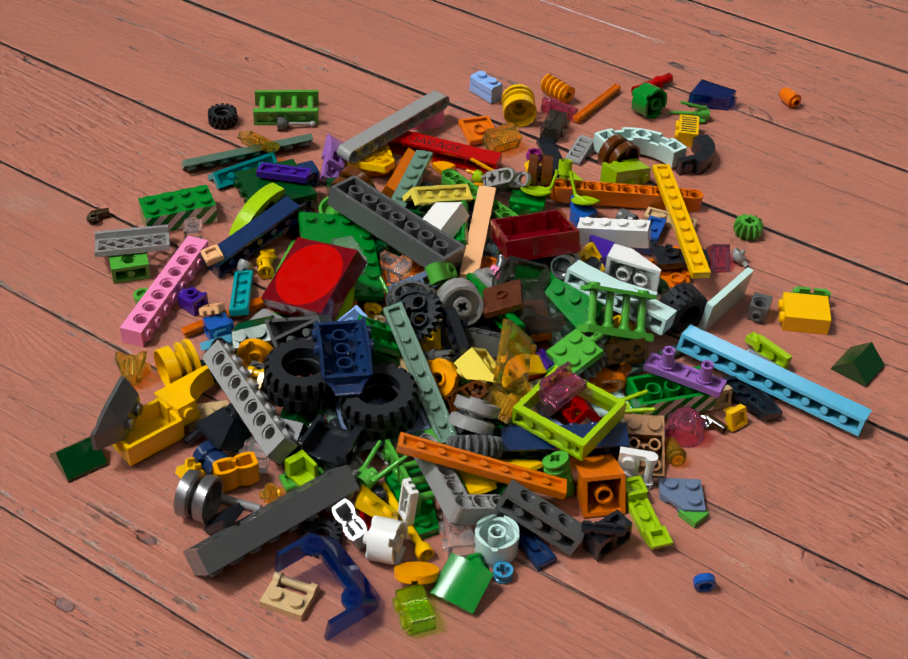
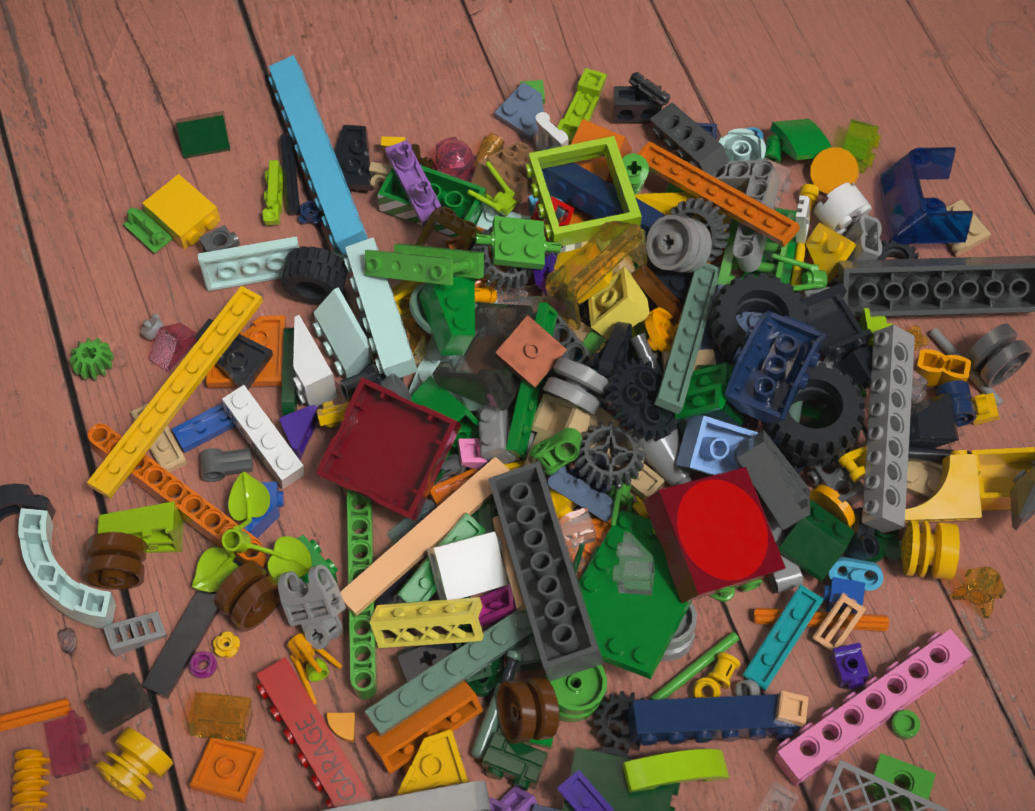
camera: 140 degrees left, 20 degrees up
black tile [203,503,244,535] -> none
clear pink bracket [539,361,587,410] -> none
blue tile [693,573,717,592] -> none

